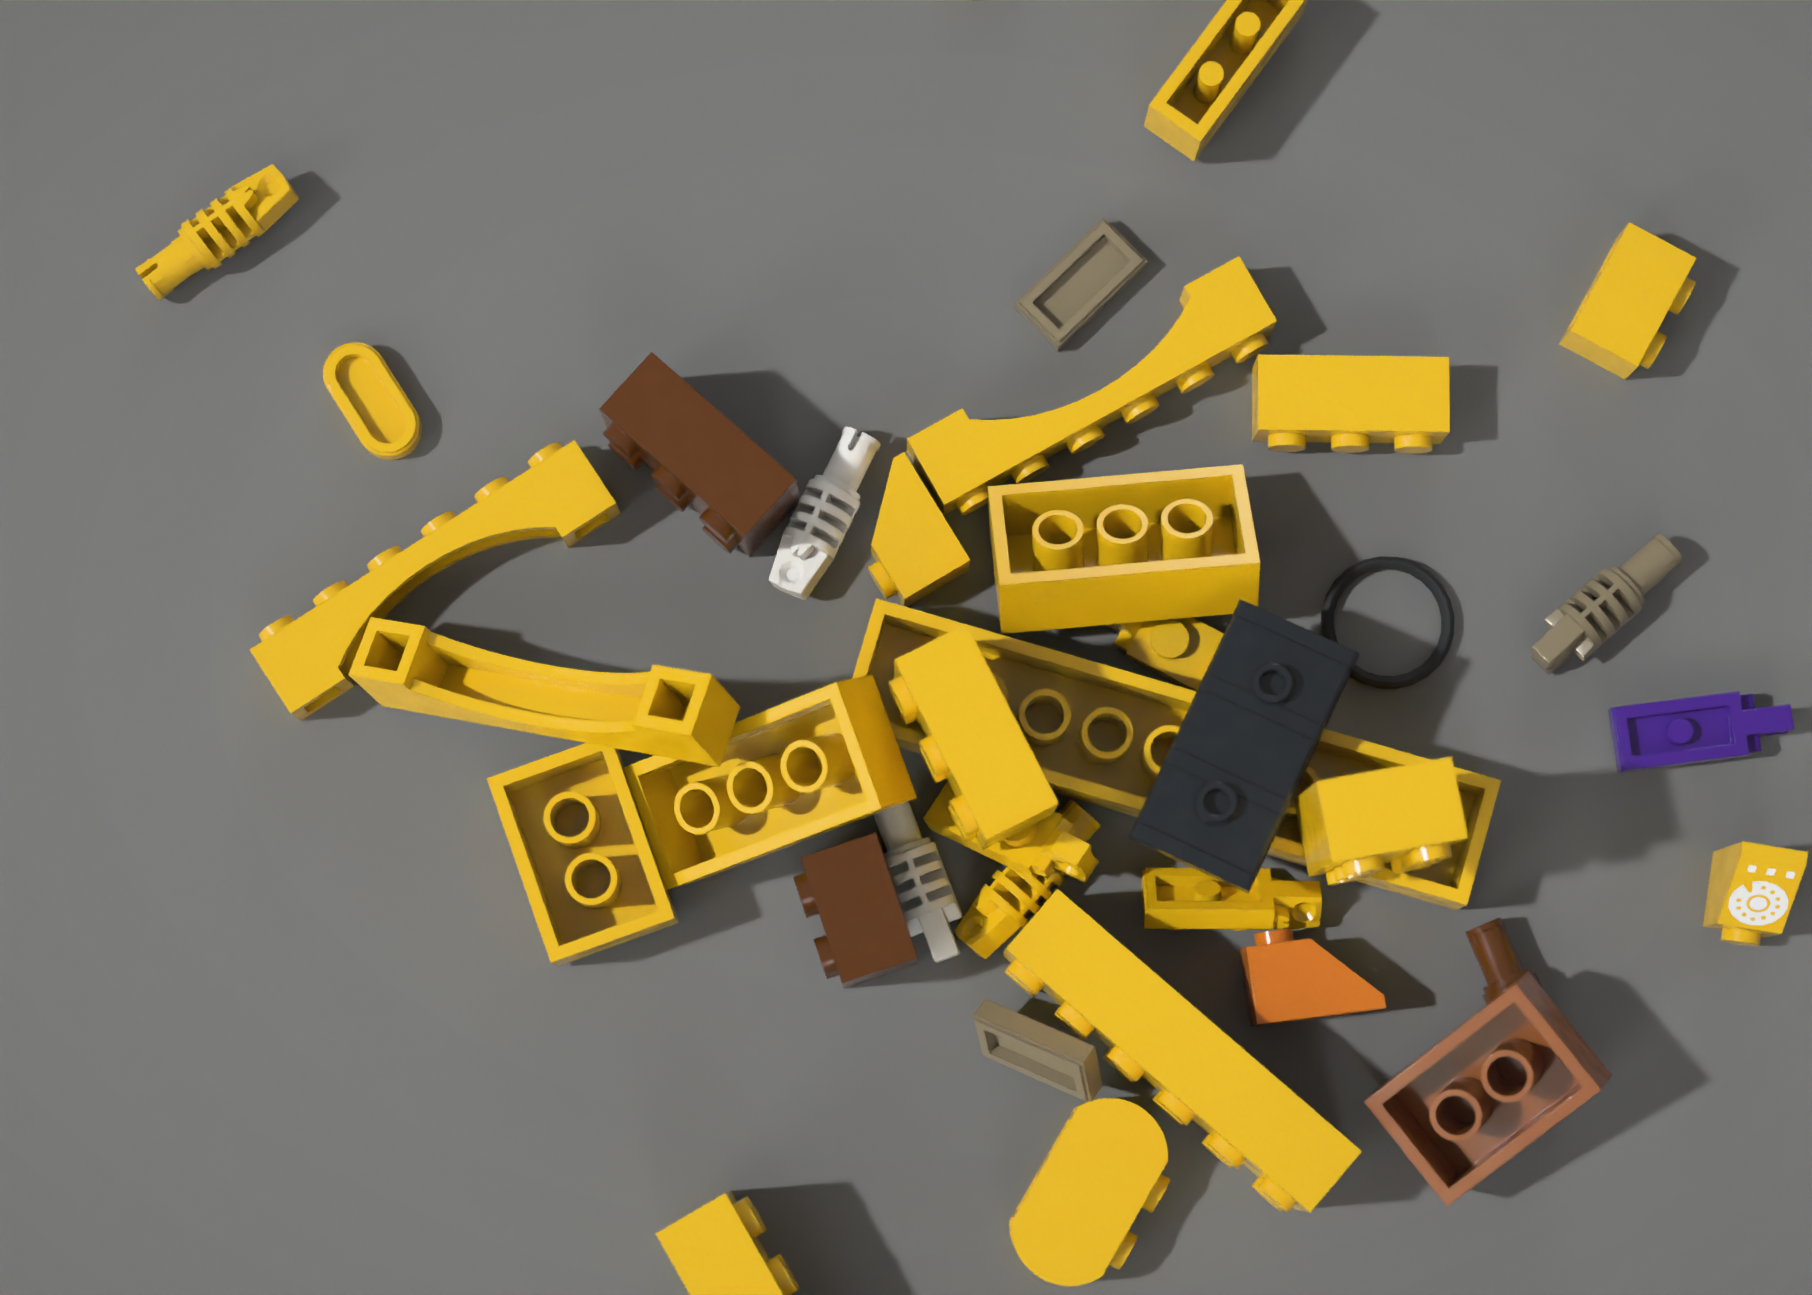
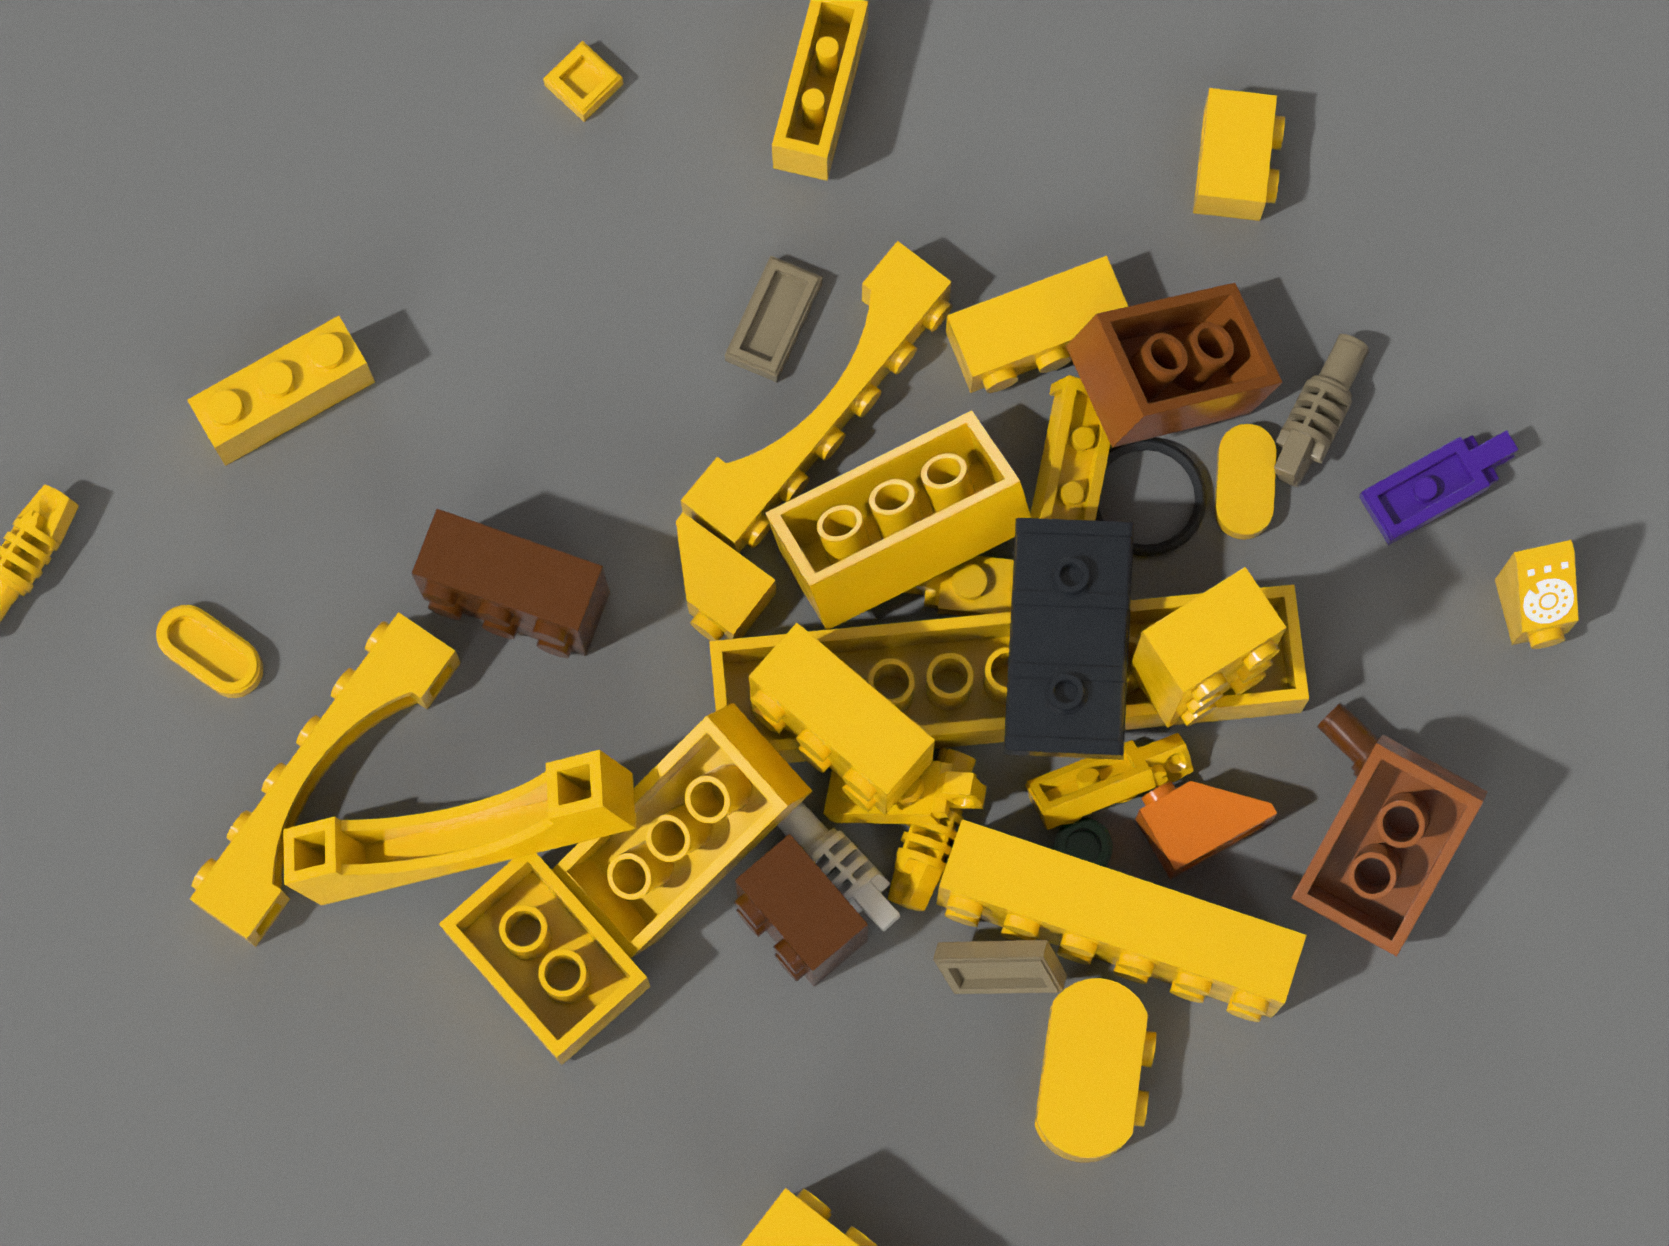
camera: 20 degrees left, 5 degrees down
white hinge [769,427,881,600] -> none
none -> yellow brick [187,315,375,466]
none -> yellow container [1030,375,1110,521]
none -> dark green tile [1053,818,1113,867]
none -> dark orange brick [1066,283,1283,448]
none -> yellow tile [1215,424,1276,540]

